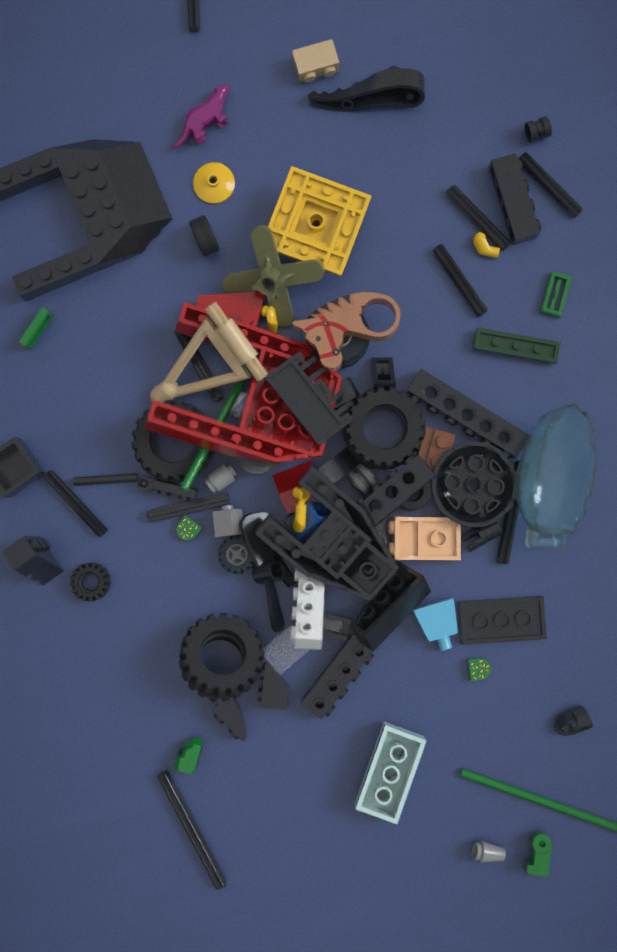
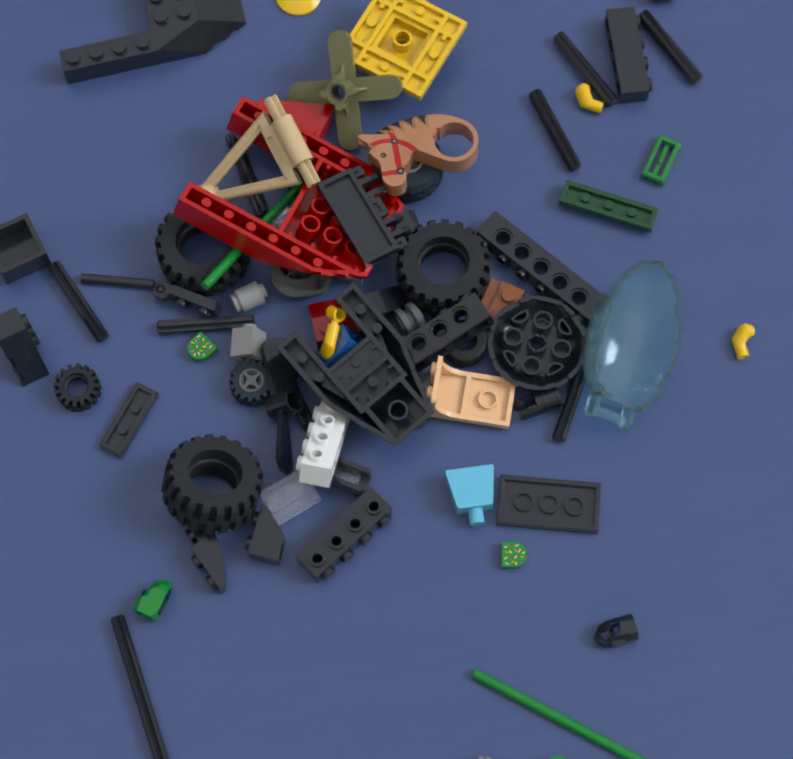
camera: 10 degrees right, 15 degrees down
green tile [19,307,53,349] -> none
black tyre [189,215,219,257] -> none
yellow arm [261,305,278,334] -> none
black wedge [350,560,431,652] -> none
light aqua brick [354,721,427,824] -> none
black slope [371,357,396,390] -> none
none -> black tile [99,382,159,459]

